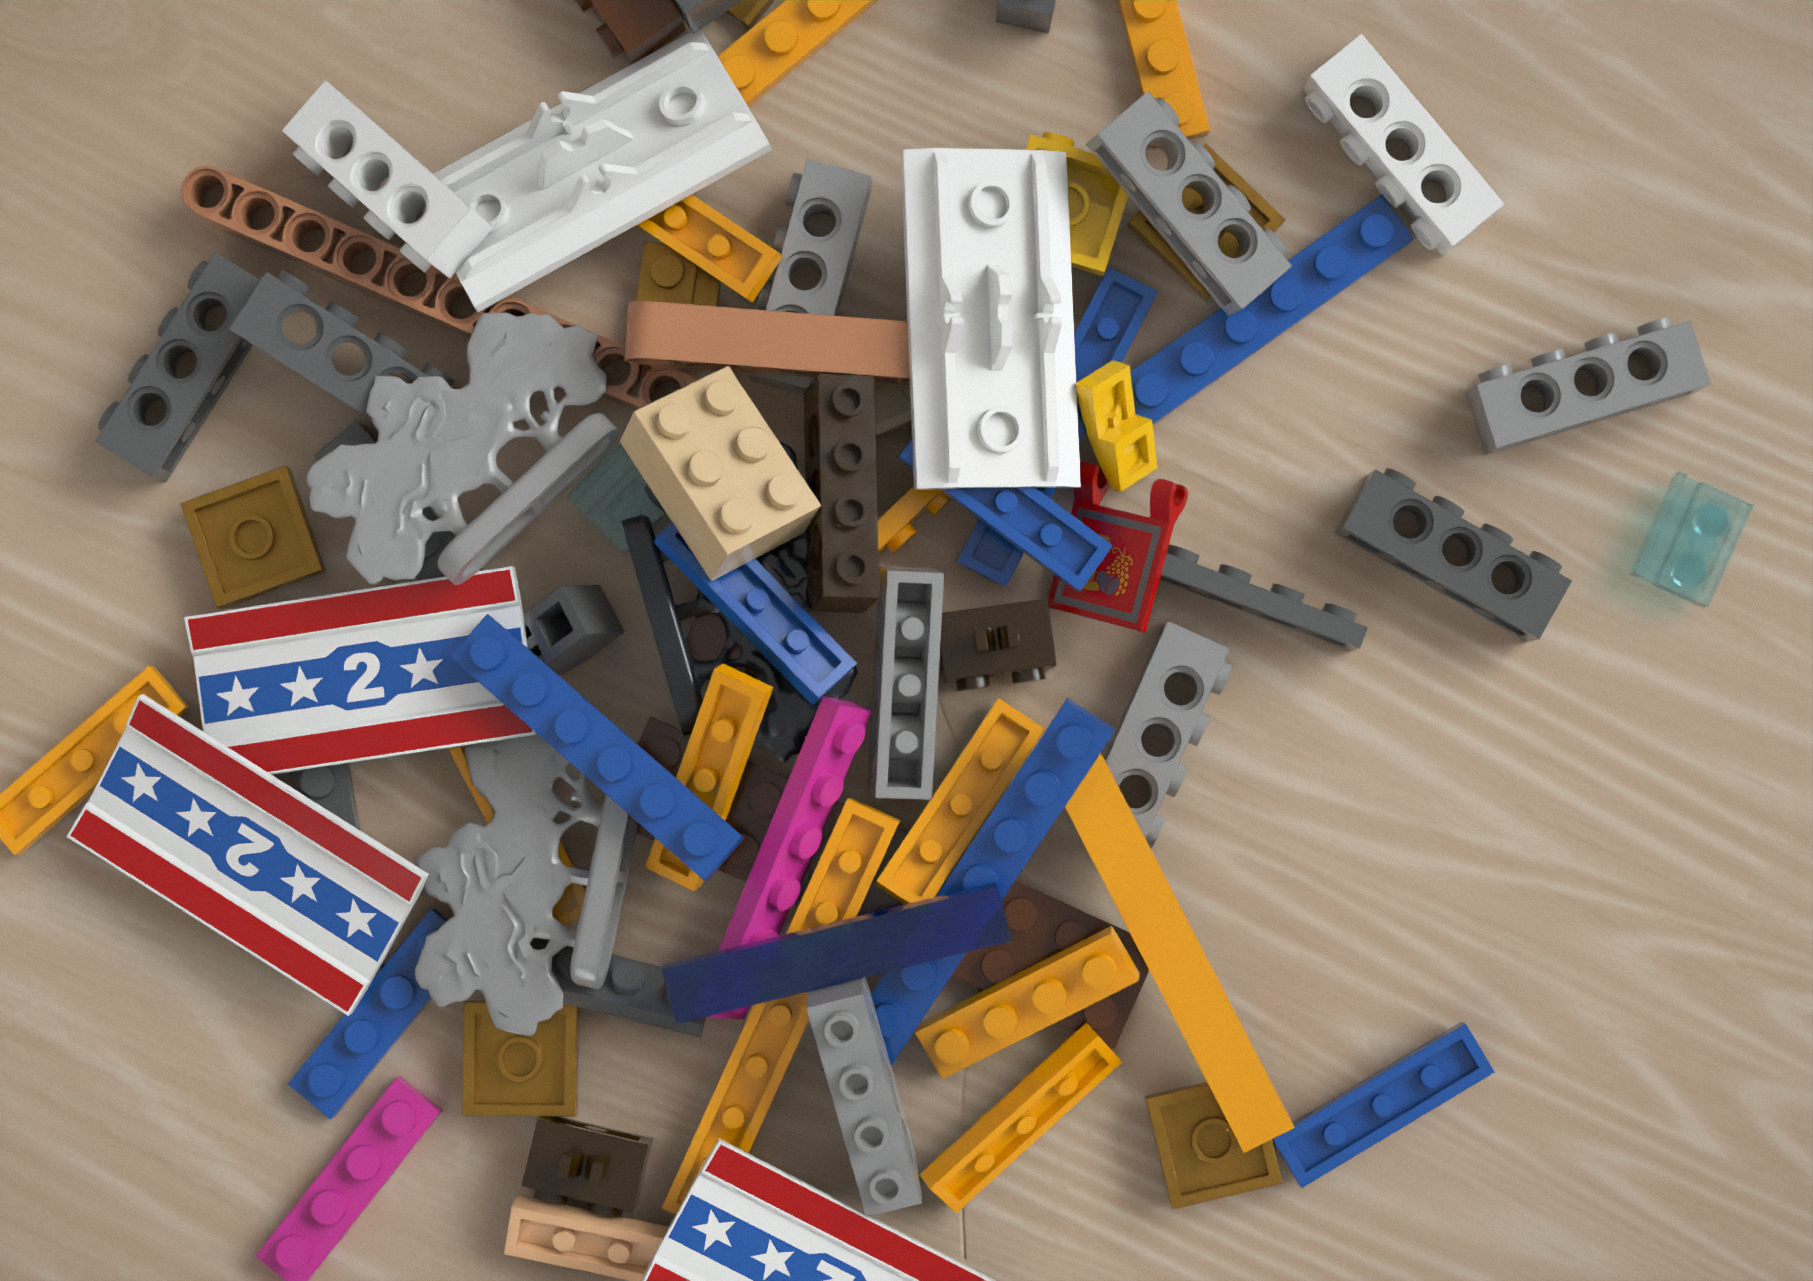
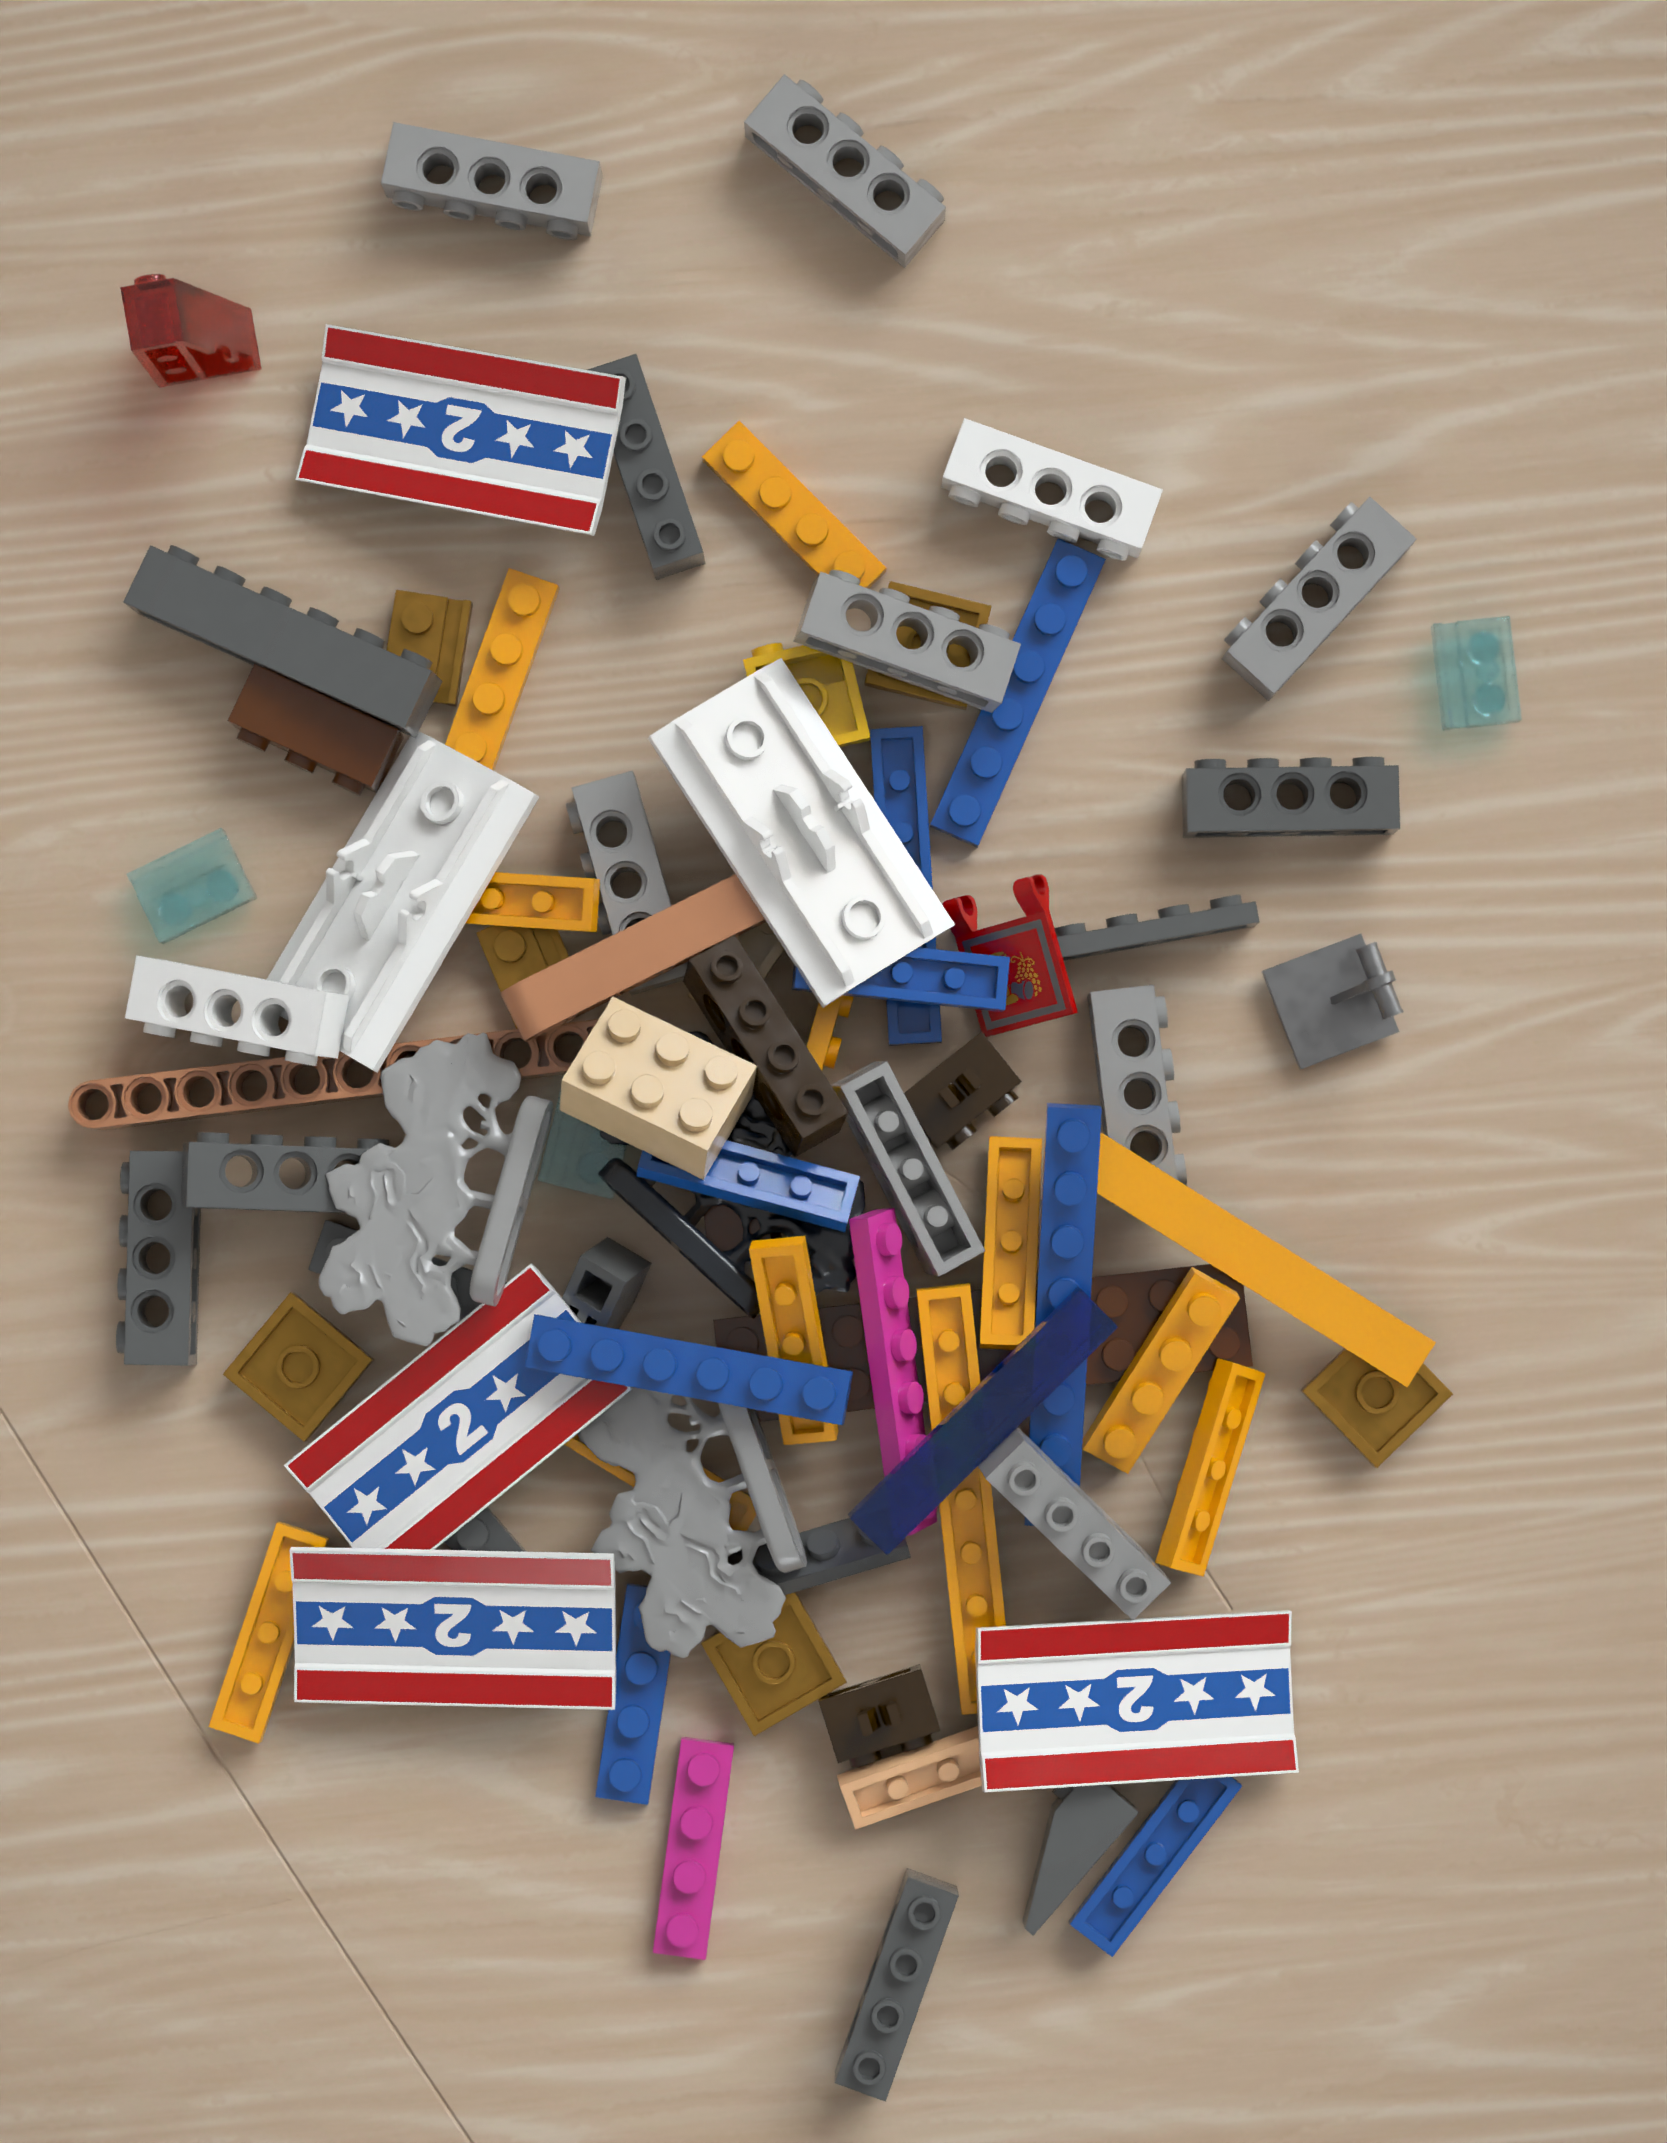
camera: 30 degrees left, 0 degrees up
yellow slope [1075,360,1158,492] -> none
blue plate [1272,1022,1495,1188] -> none
none -> clear light blue plate [126,828,257,944]
none -> flat silver plate [1262,934,1404,1070]

